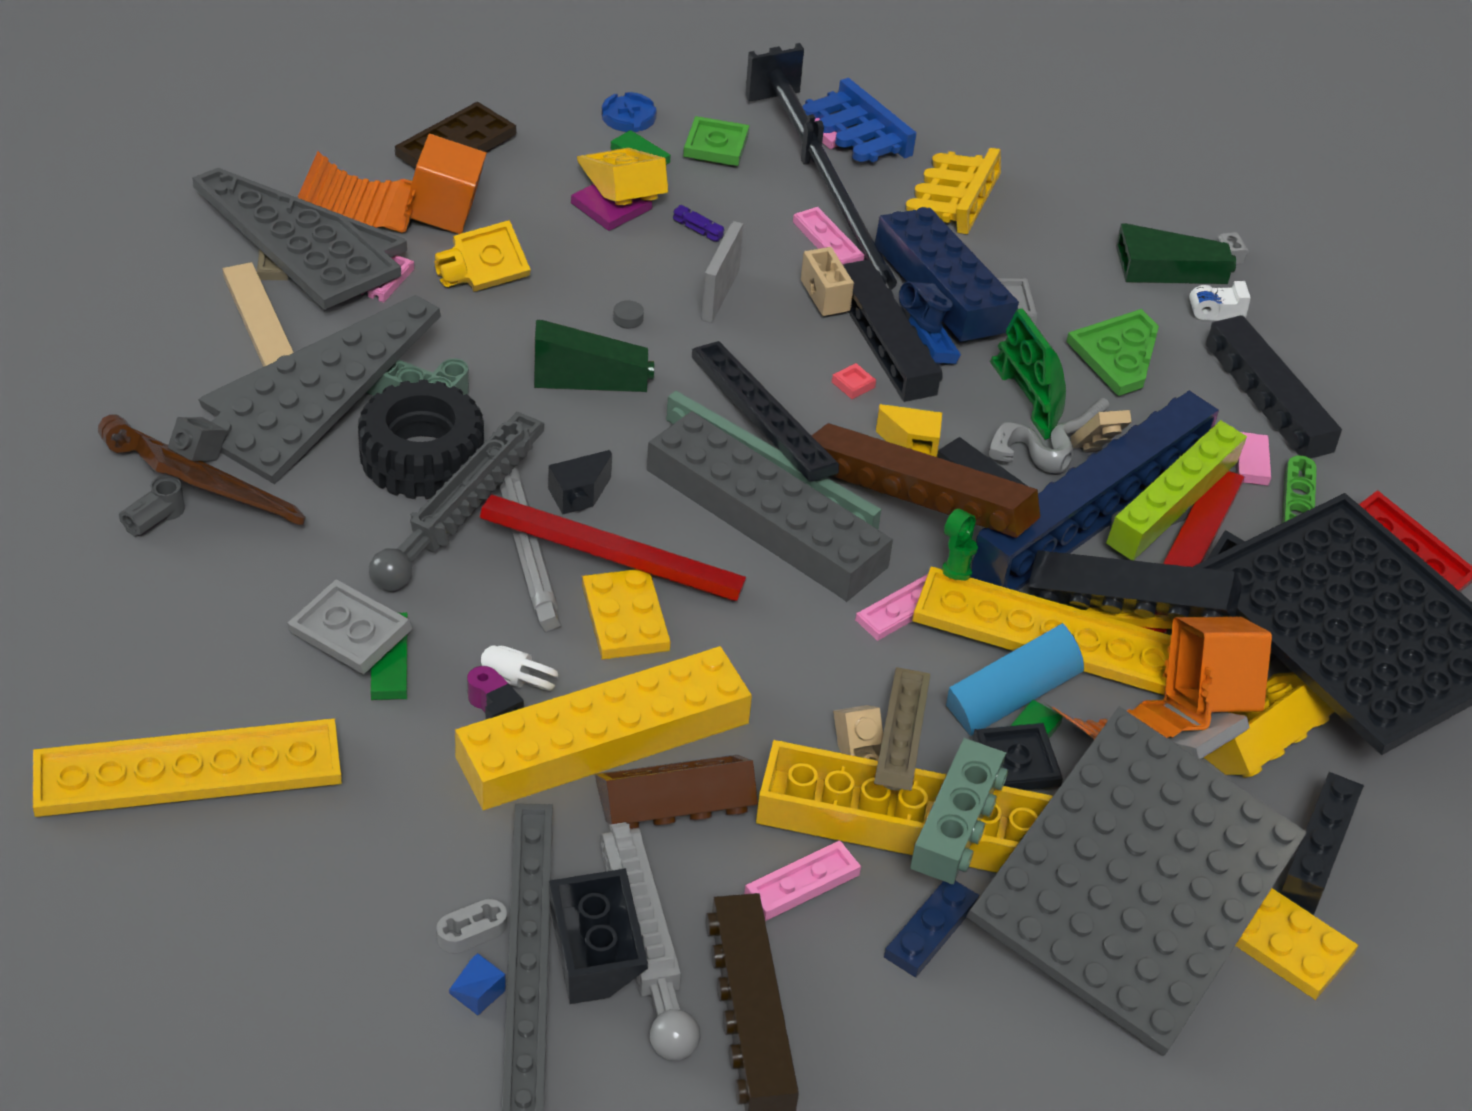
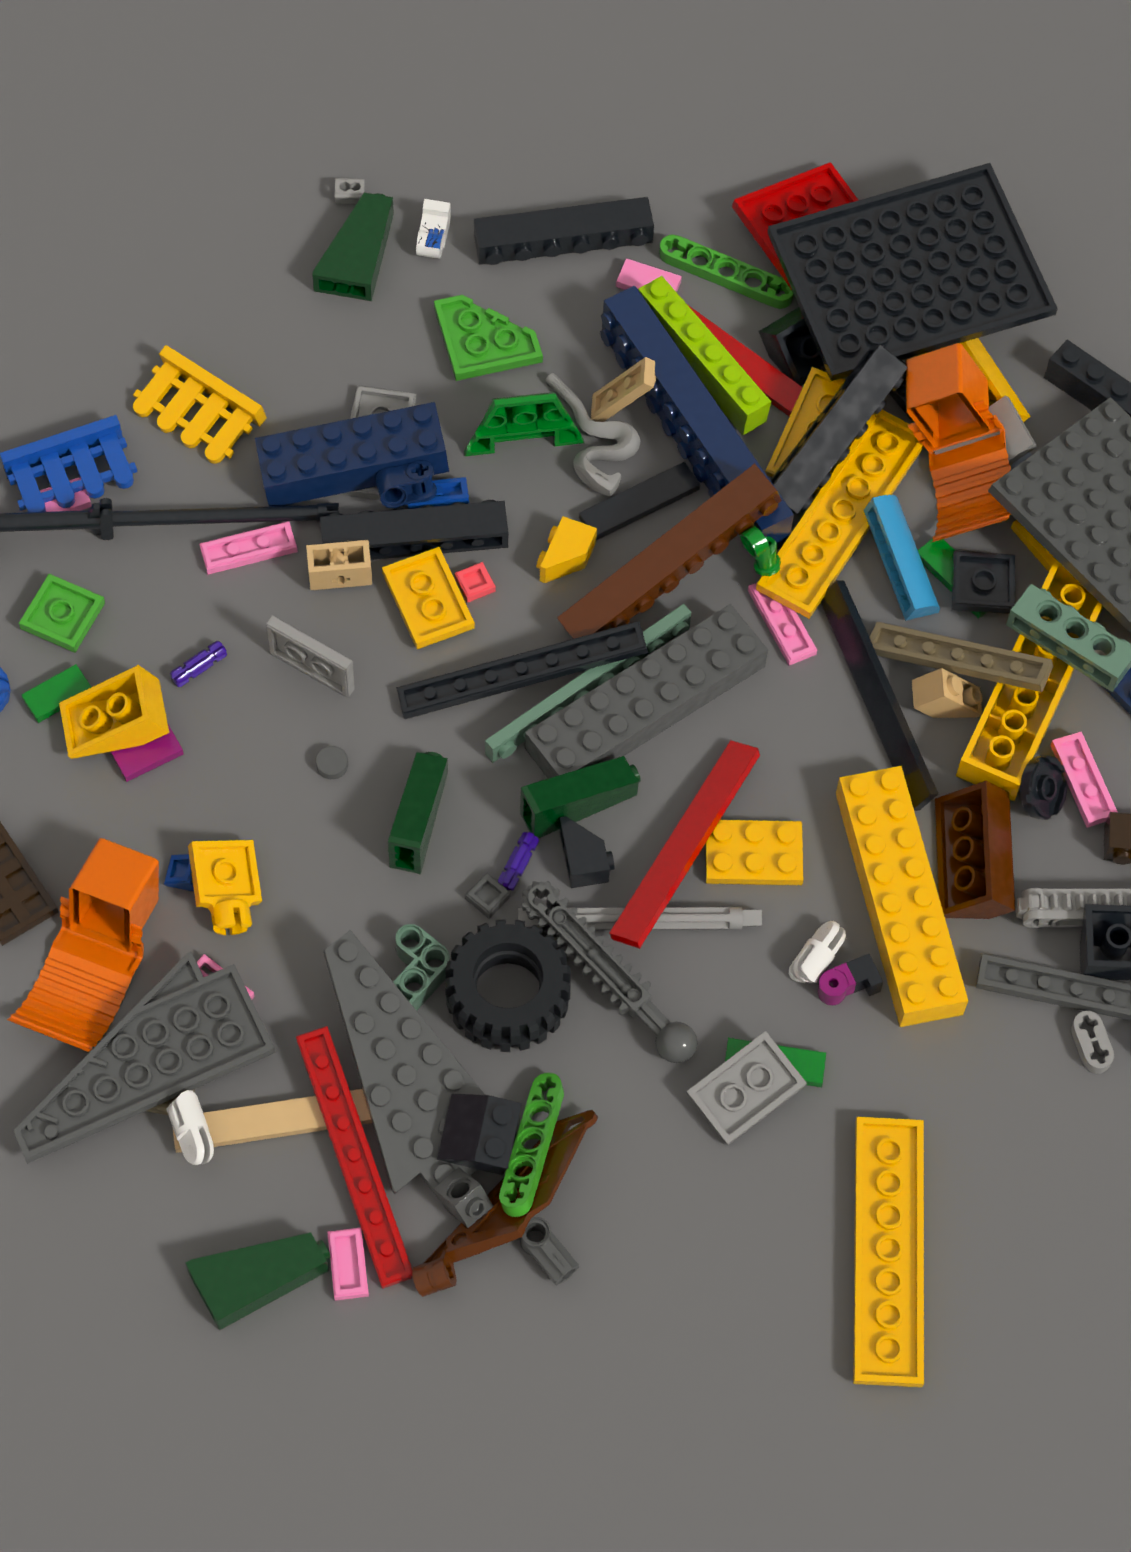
camera: 75 degrees left, 20 degrees up
none -> white arm [166,1090,214,1165]
none -> dark green slope [185,1232,331,1330]
none -> red tile [296,1026,413,1289]
none -> bright pink tile [327,1228,369,1301]
none -> yellow plate [382,547,475,649]
none -> black slope [437,1093,522,1175]
none -> dark purple axle [498,832,539,891]
none -> bright green beam [499,1073,564,1217]
none -> dark green slope [520,756,641,838]
none -> black tile [821,580,938,811]
none -> black tile [1020,755,1068,820]

